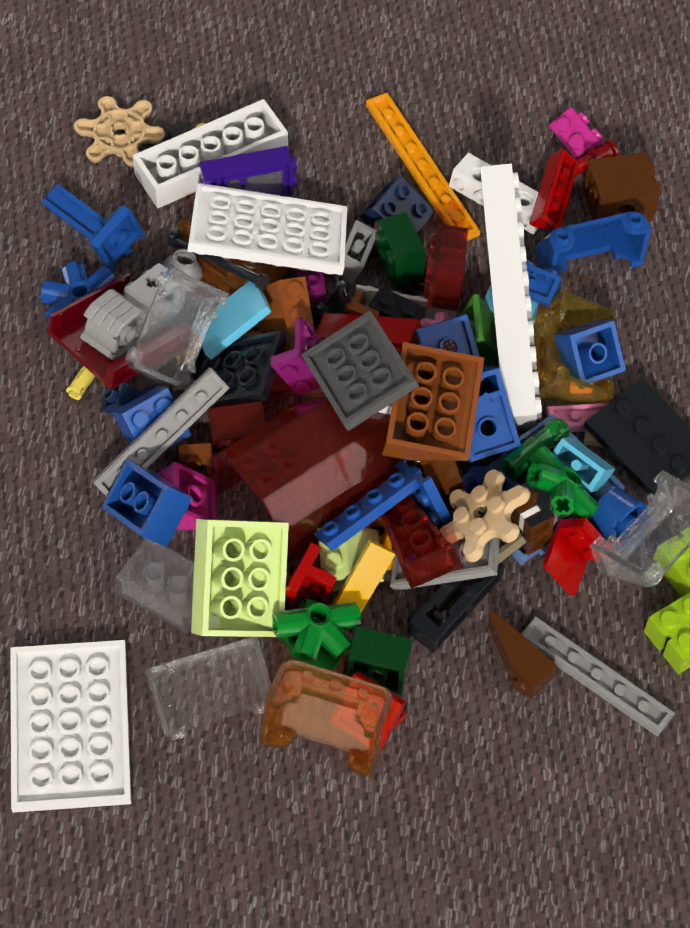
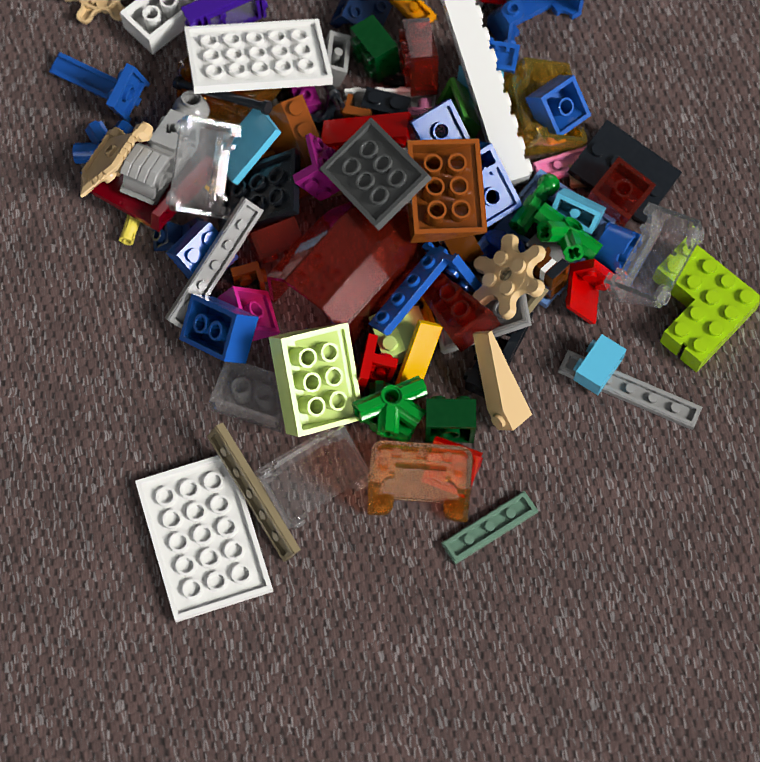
camera: 10 degrees left, 10 degrees up
reddish brown slope [488,611,557,699] -> none
none -> tan shield [80,121,153,198]
none -> dark tan tile [207,423,301,562]
none -> sand green tile [441,491,538,565]
none -> tan slope [473,331,532,431]
none -> medium azure brick [573,334,627,395]
none -> clear red brick [587,157,656,227]

